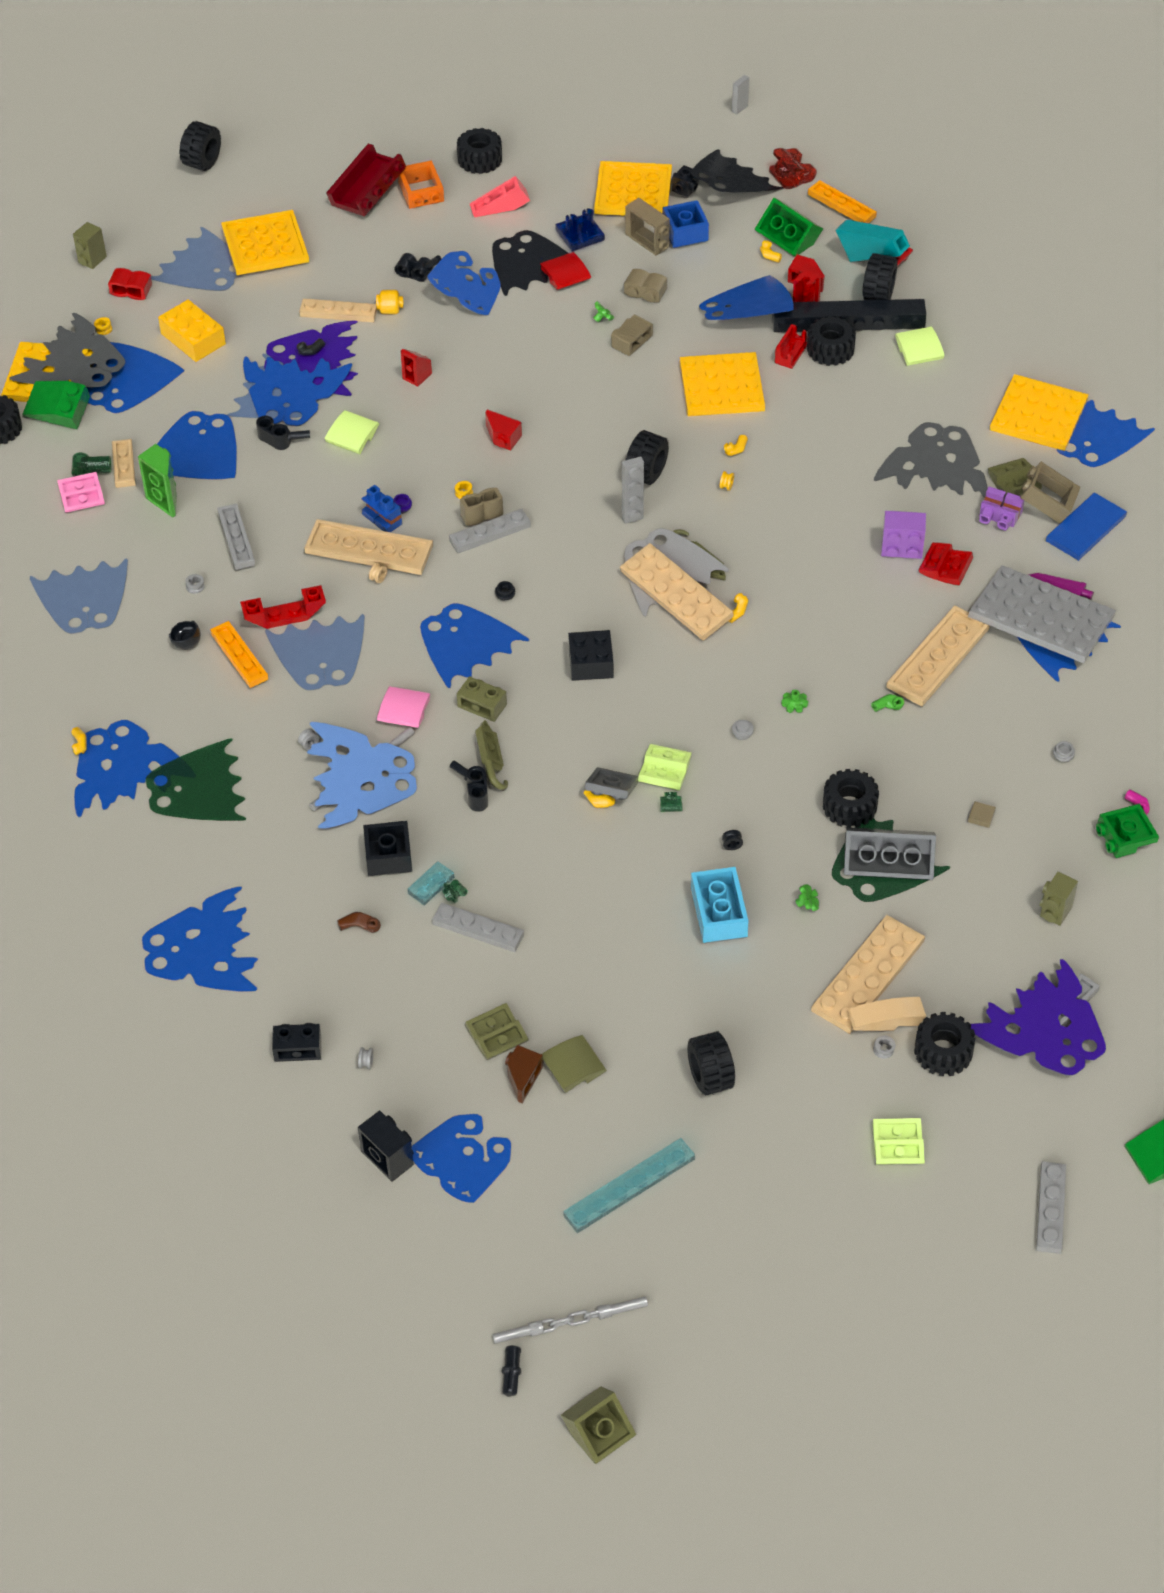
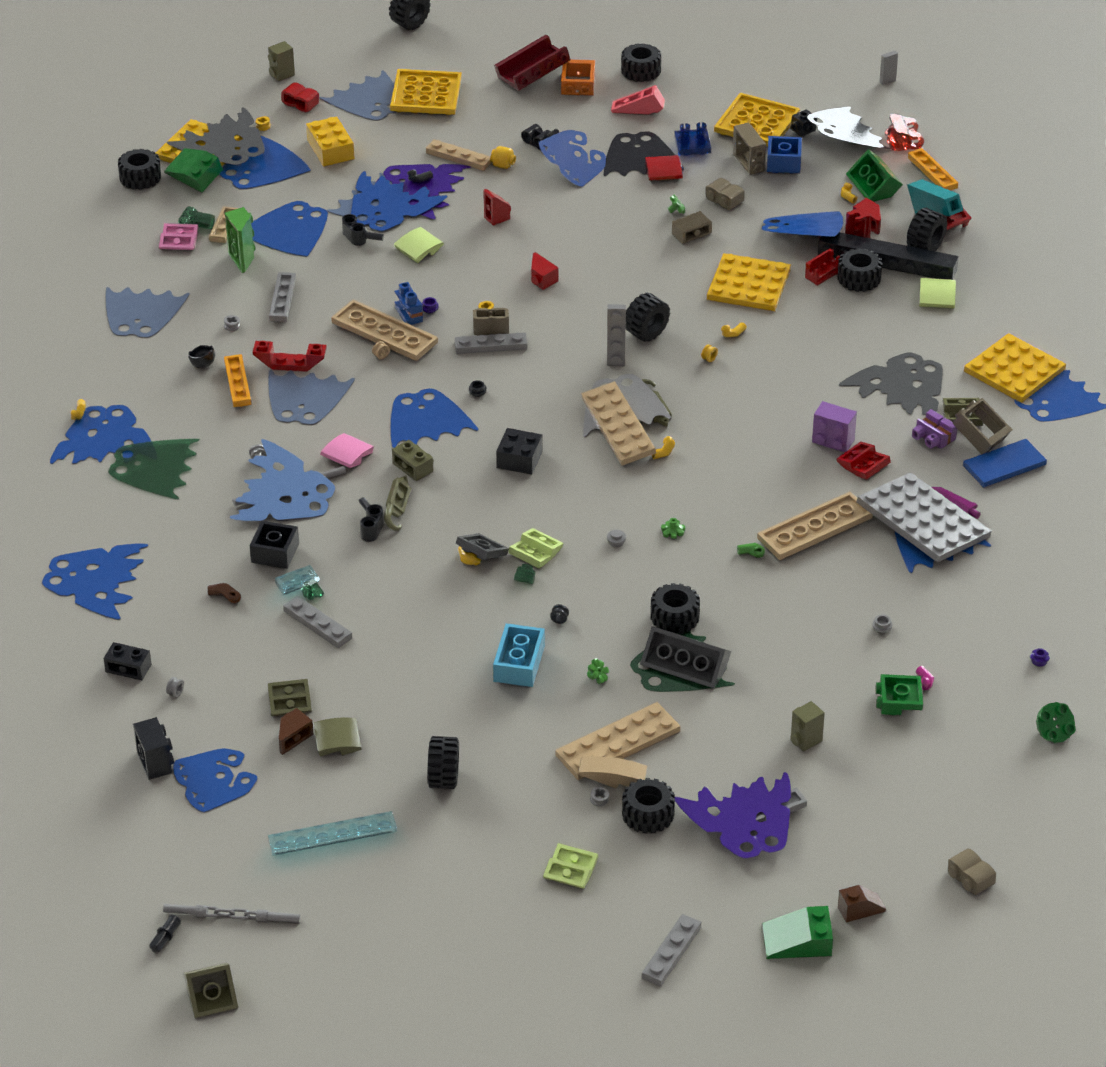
camera: 20 degrees right, 10 degrees down
dark tan tile [968,801,996,828] -> none

